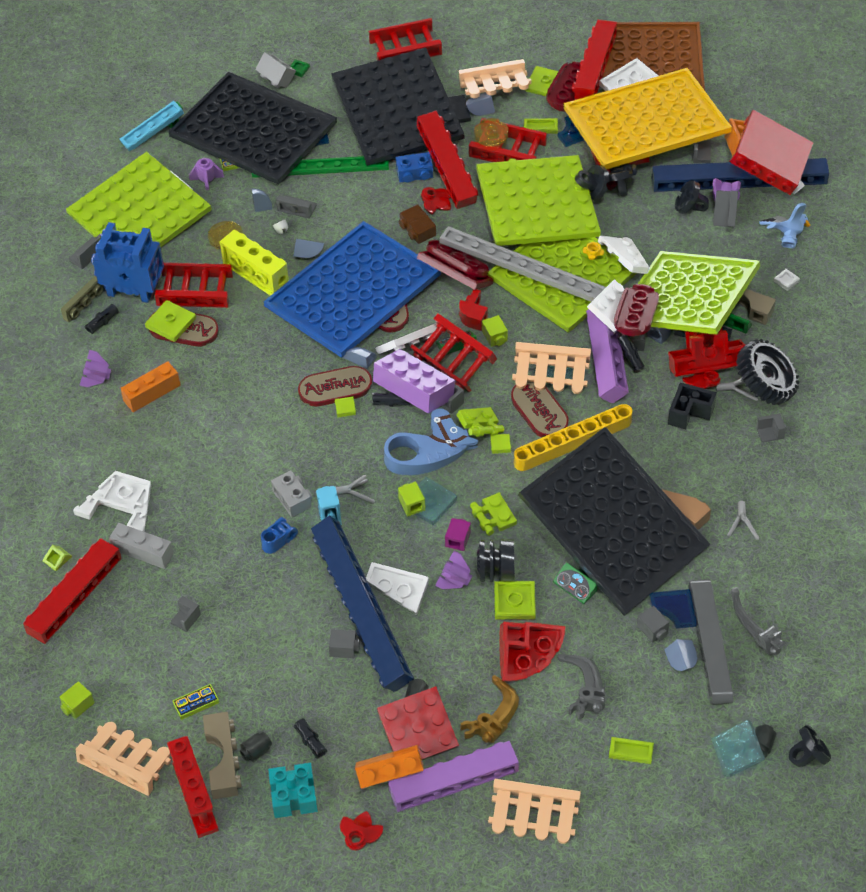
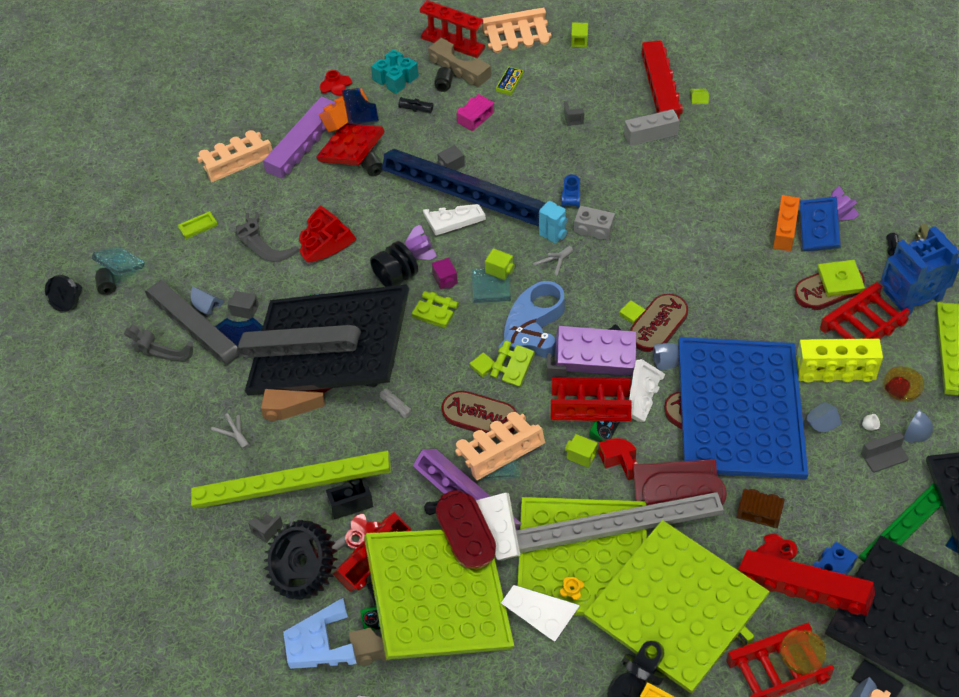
camera: 140 degrees right, 0 degrees up
white wing [73,471,151,532] -> none
pearl gold piece [460,675,519,743] -> none
lime plate [494,581,536,620] -> none
yellow beam [514,404,632,471] -> none
none -> lime plate [191,451,391,508]
none -> dark grey beam [237,325,361,358]
none -> light blue wing [283,598,357,669]
none -> clear blue tile [342,88,379,124]
none -> dark pink brick [456,94,494,132]
none -> blue tile [800,196,841,251]
none -> clear red tile [885,377,910,400]

